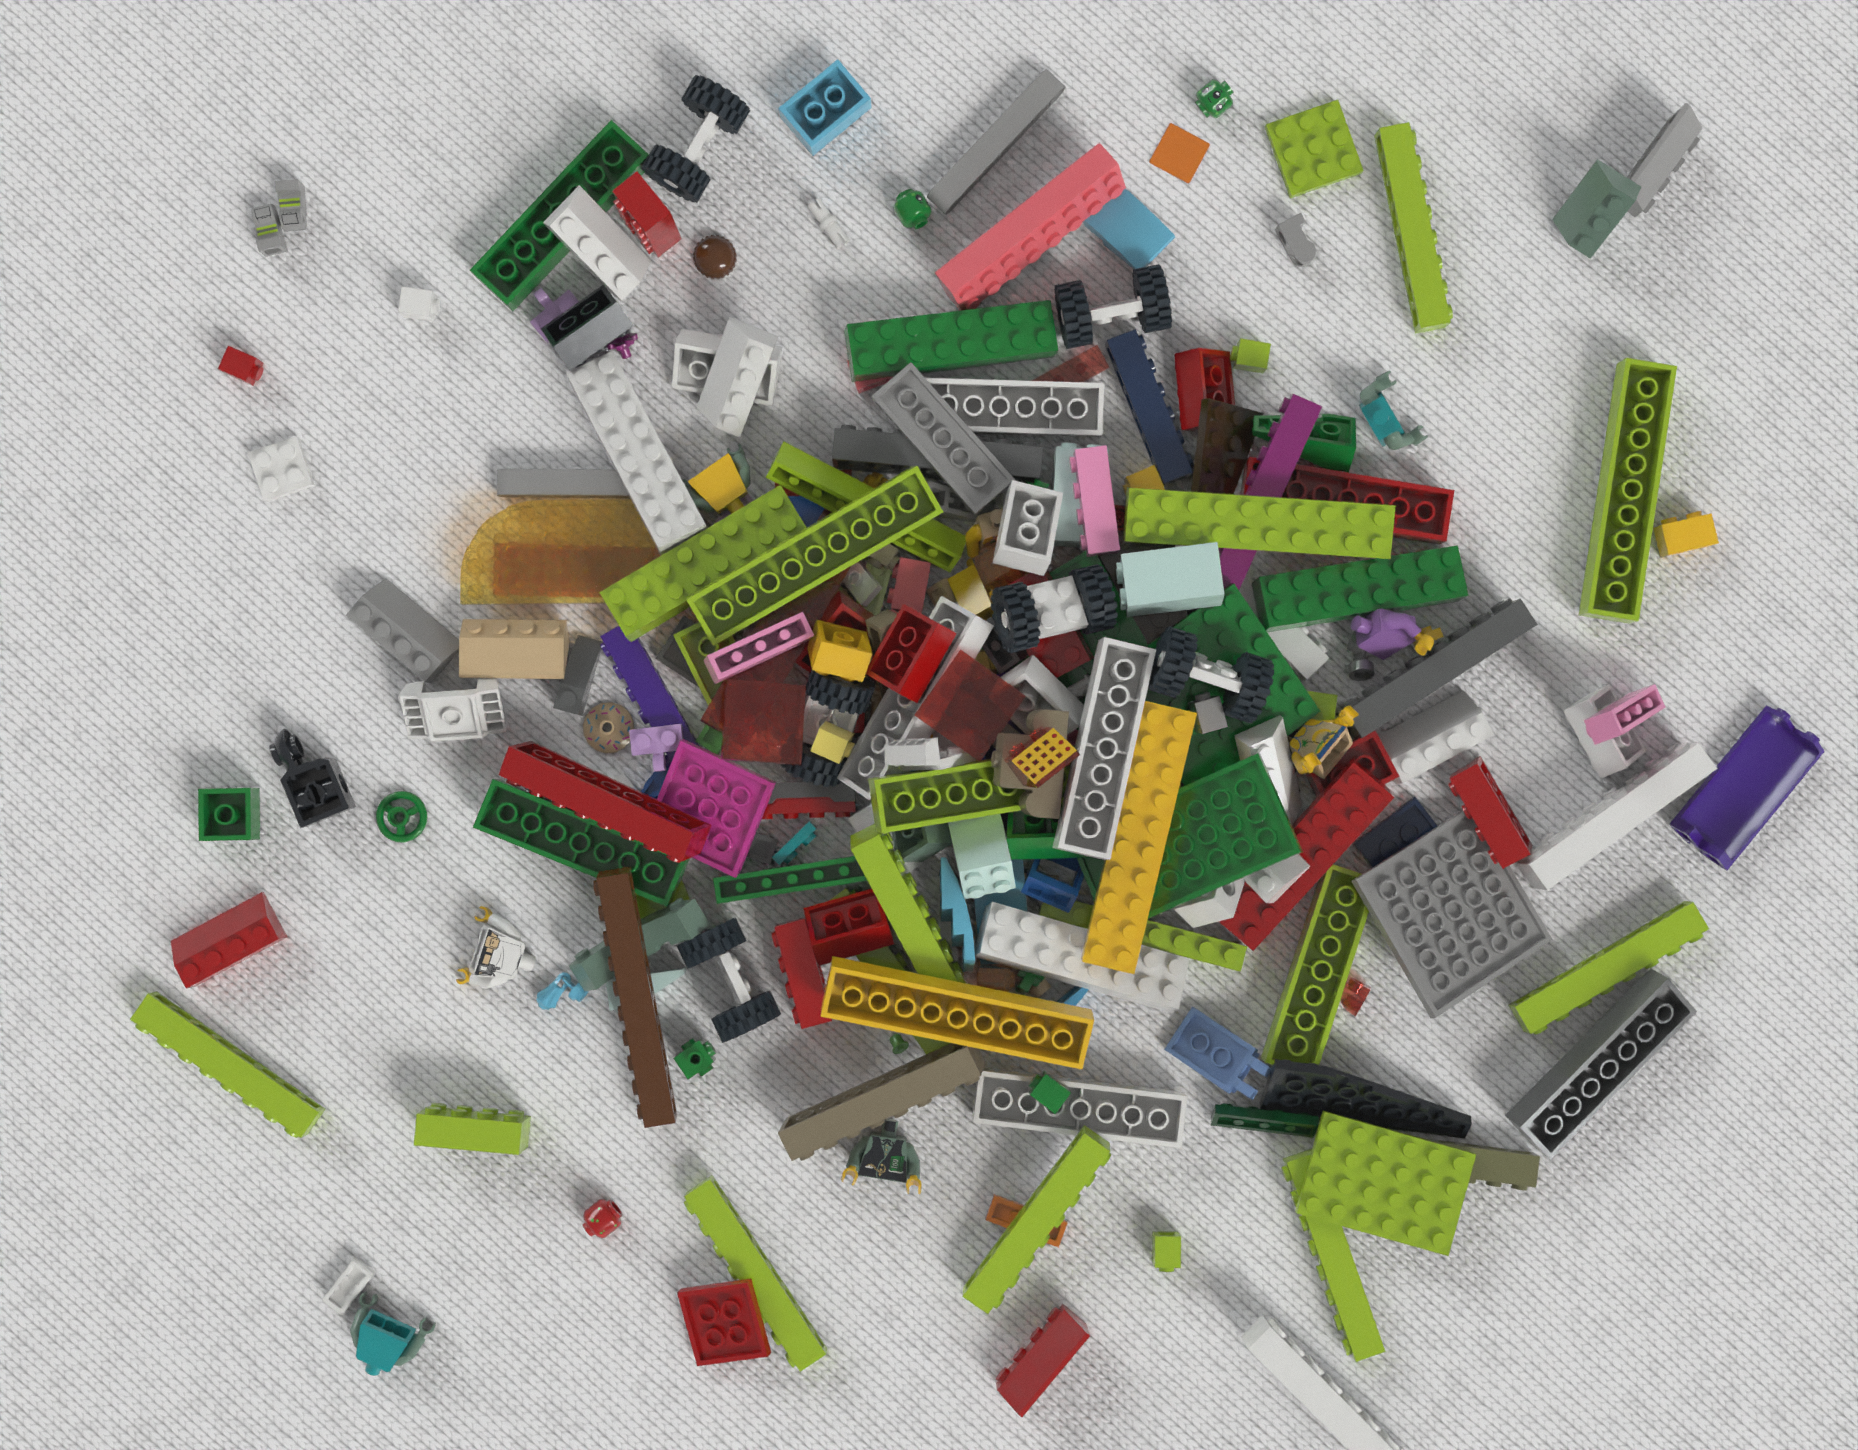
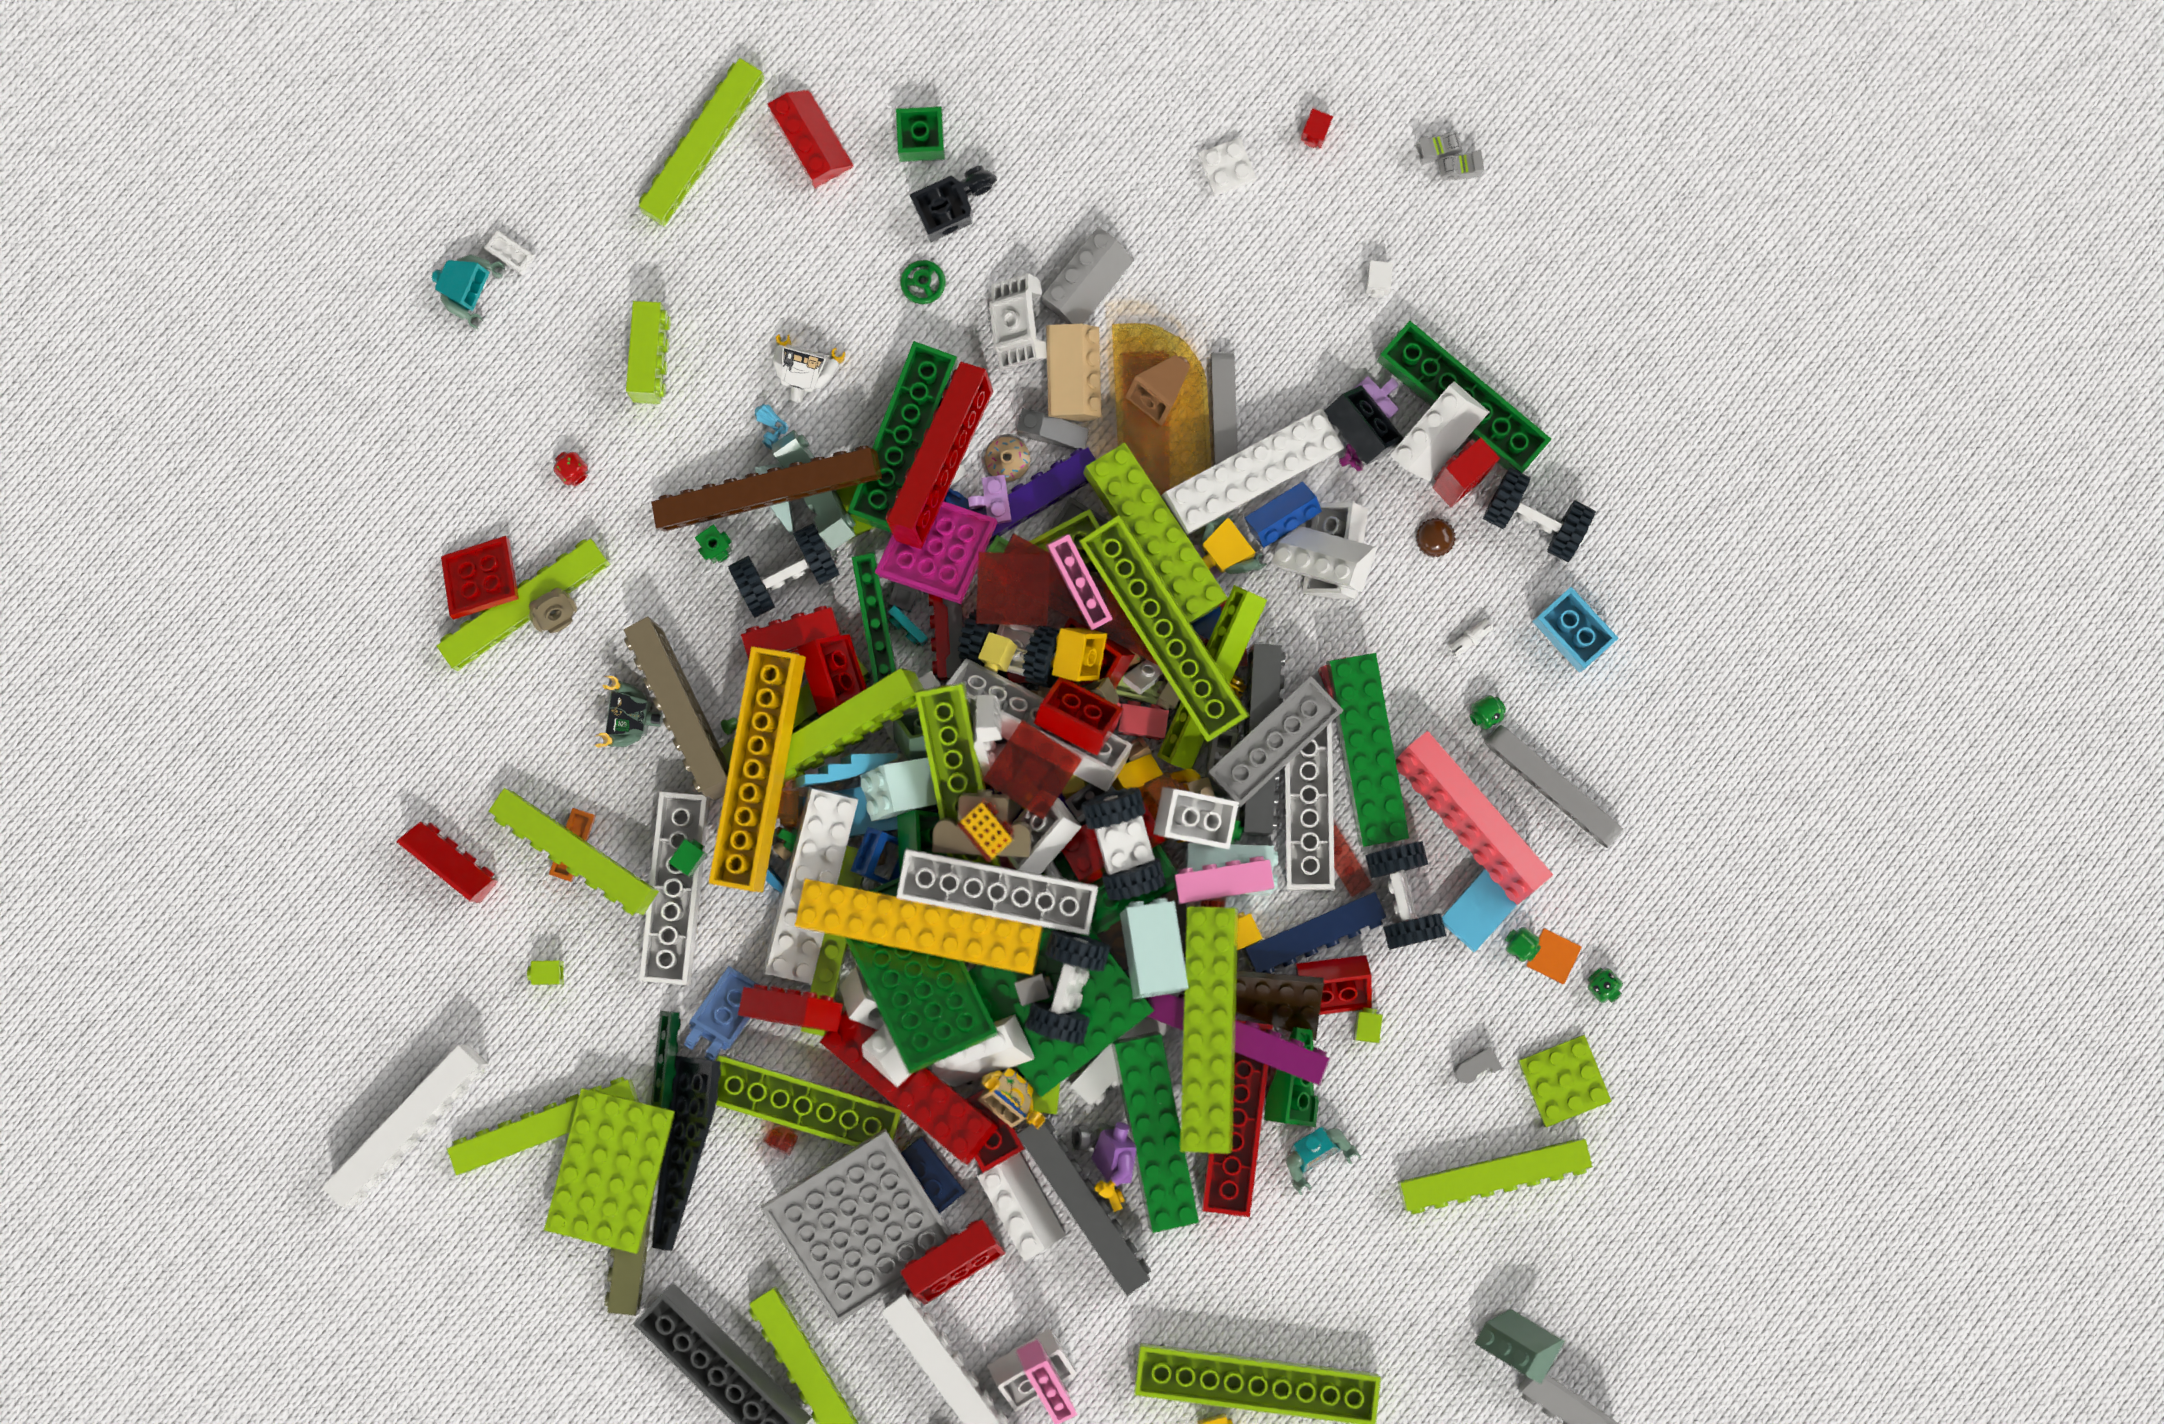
camera: 90 degrees right, 5 degrees down
none -> dark tan plate [529,588,577,633]
none -> red brick [738,984,843,1033]
none -> medium nougat slope [1126,355,1190,426]
none -> blue brick [1244,481,1322,548]
none -> green head [1505,927,1541,962]

